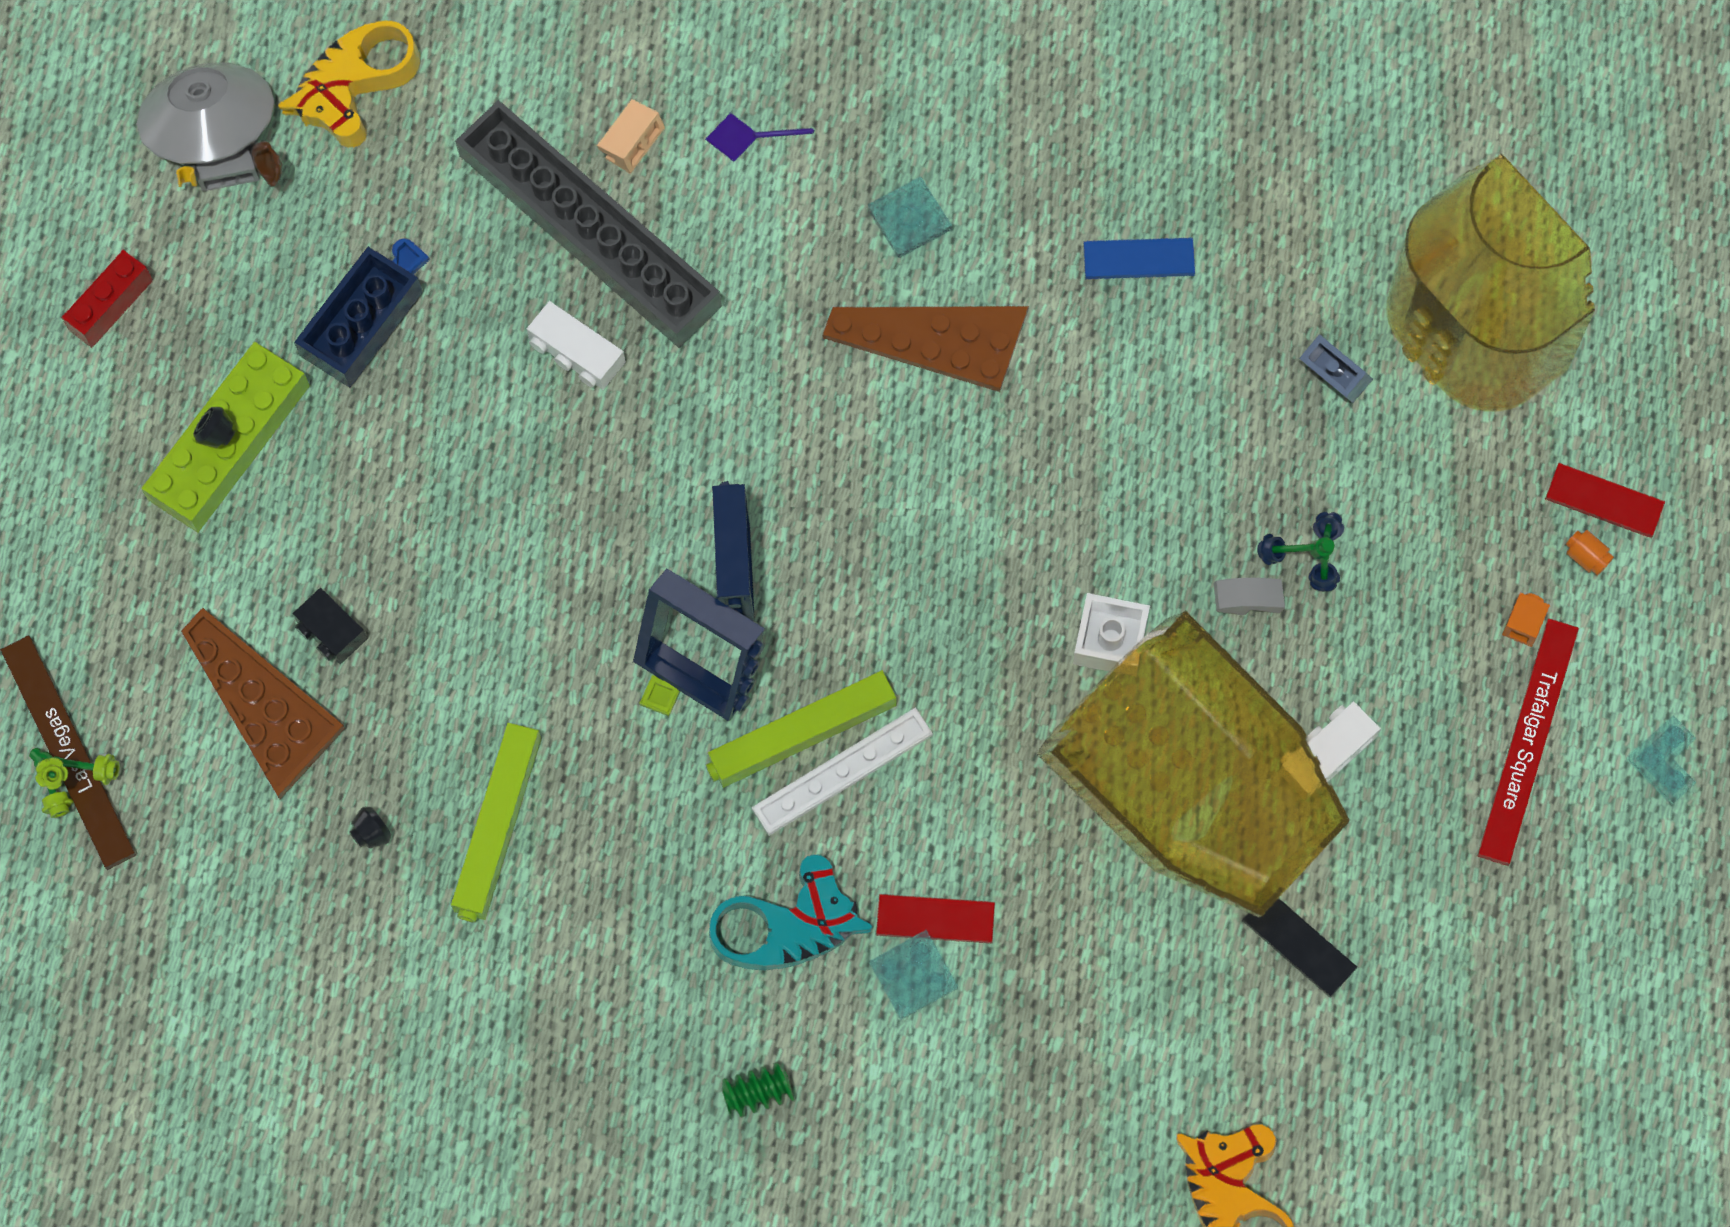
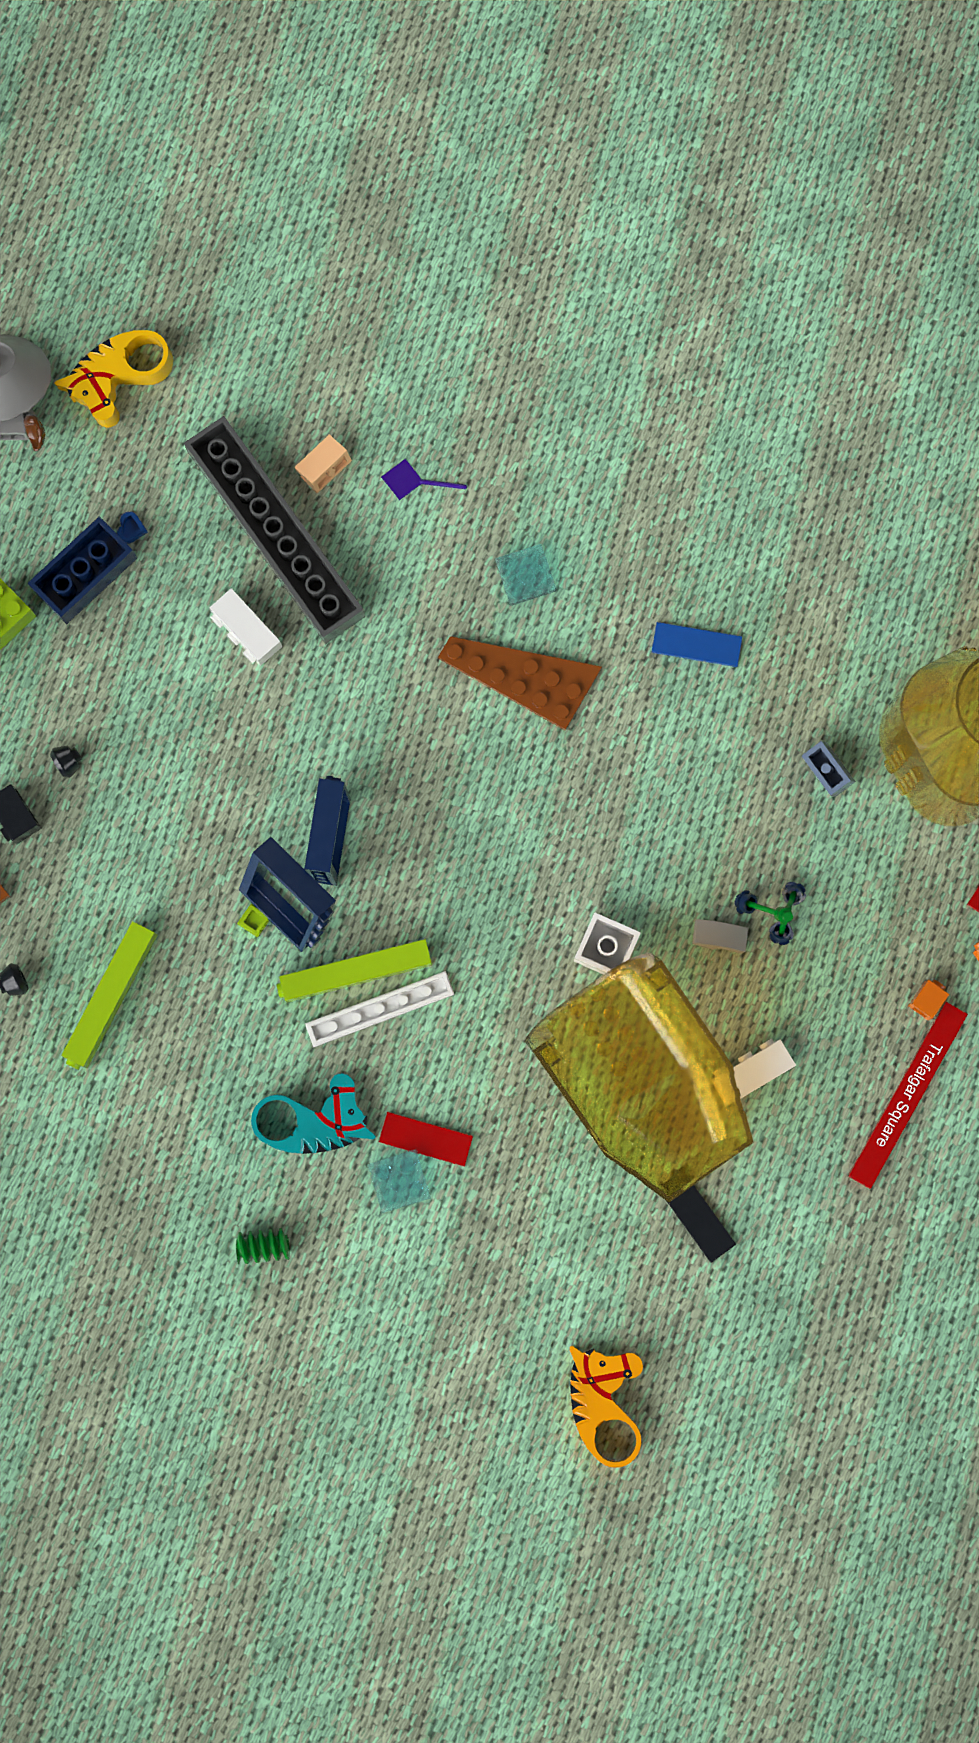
camera: 10 degrees right, 10 degrees up
none -> black cone [50,745,82,778]

